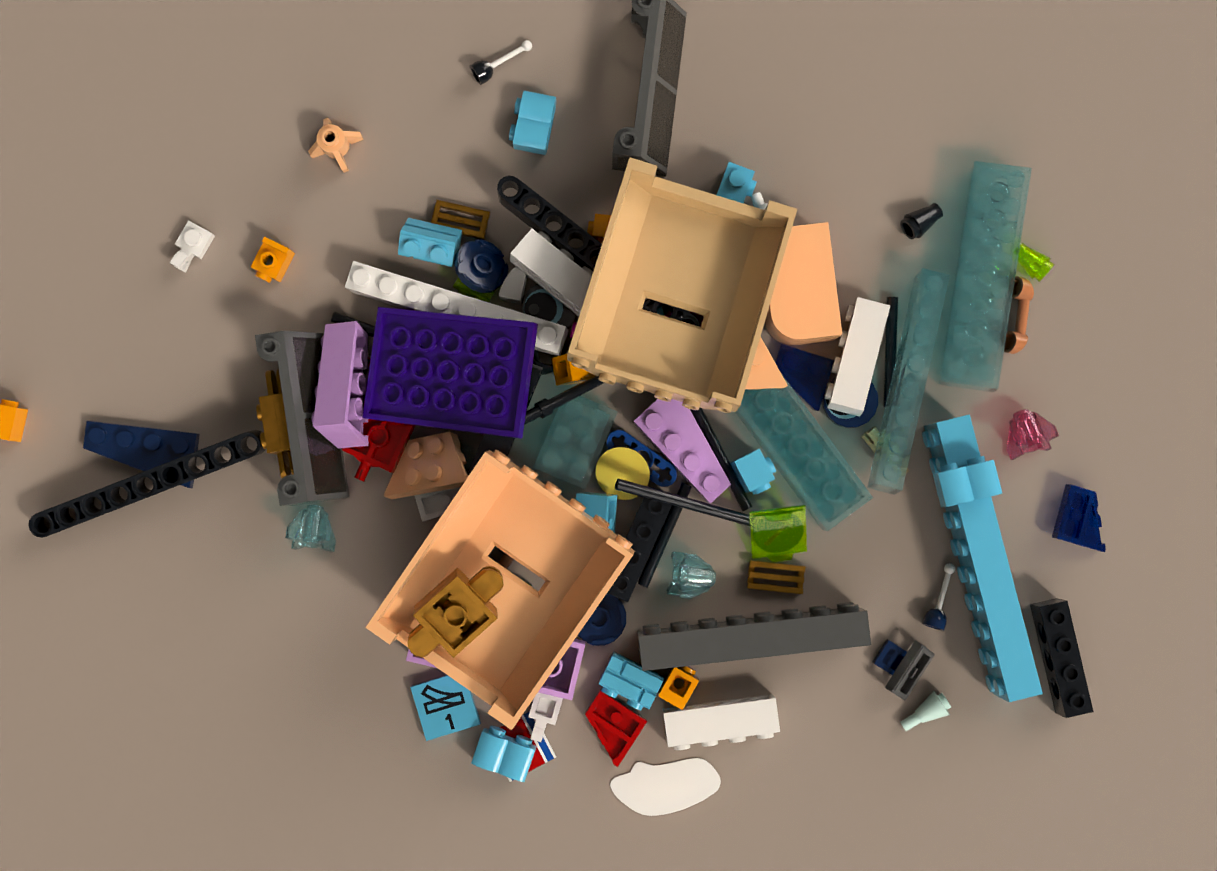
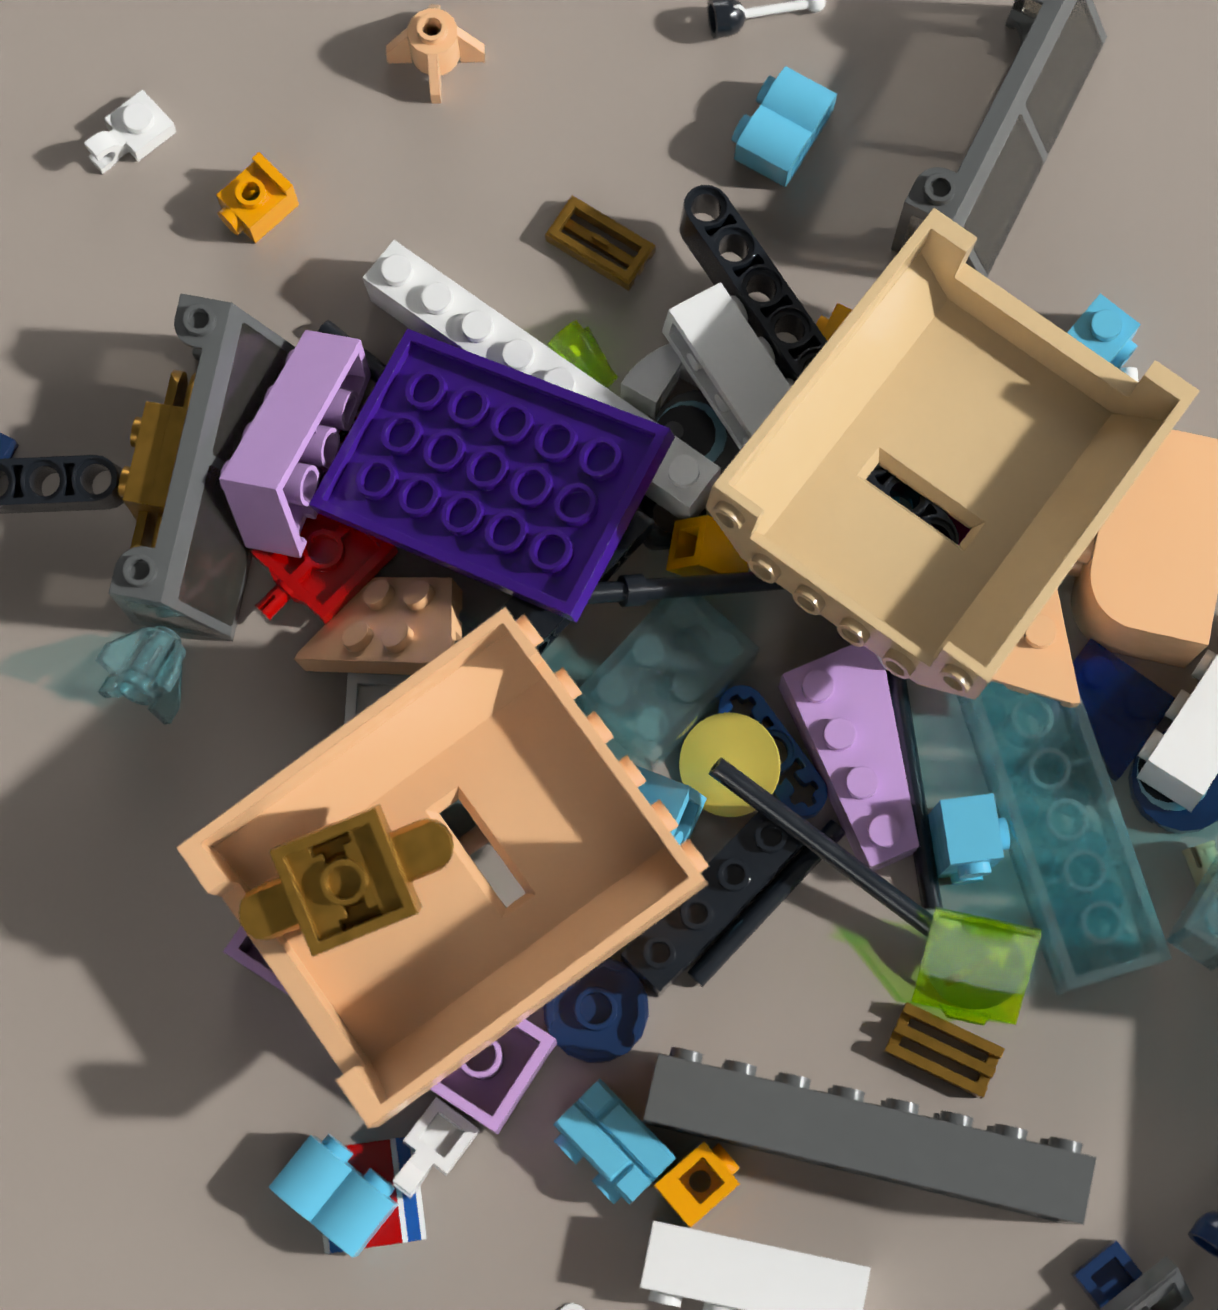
camera: 20 degrees right, 10 degrees down
medium azure brick [398,218,462,267] -> none
medium azure tile [410,675,481,741] -> none
dark blue tile [454,239,509,293] -> none
red wing [585,689,647,767] -> none
clear light blue brick [666,551,716,599] -> none

